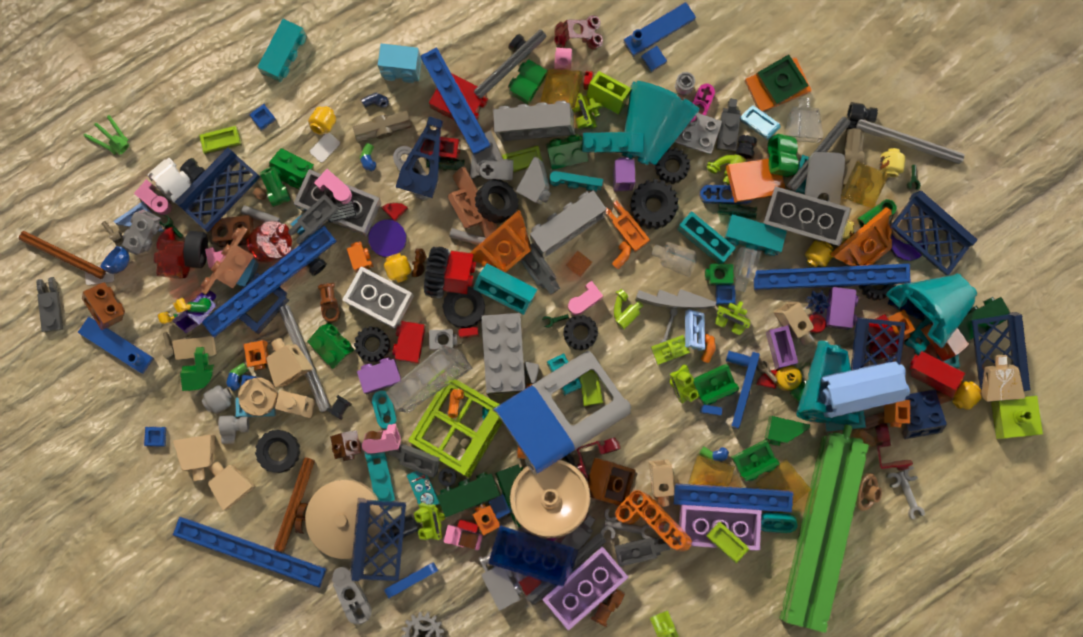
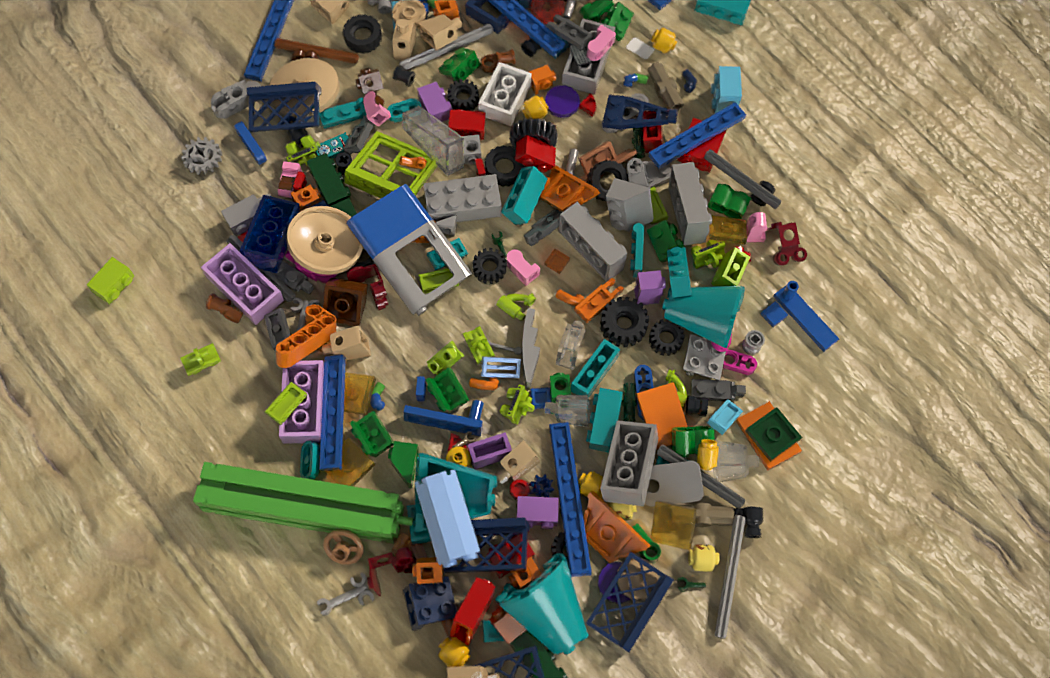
camera: 85 degrees right, 15 degrees down
none -> yellow brick [697,439,719,470]

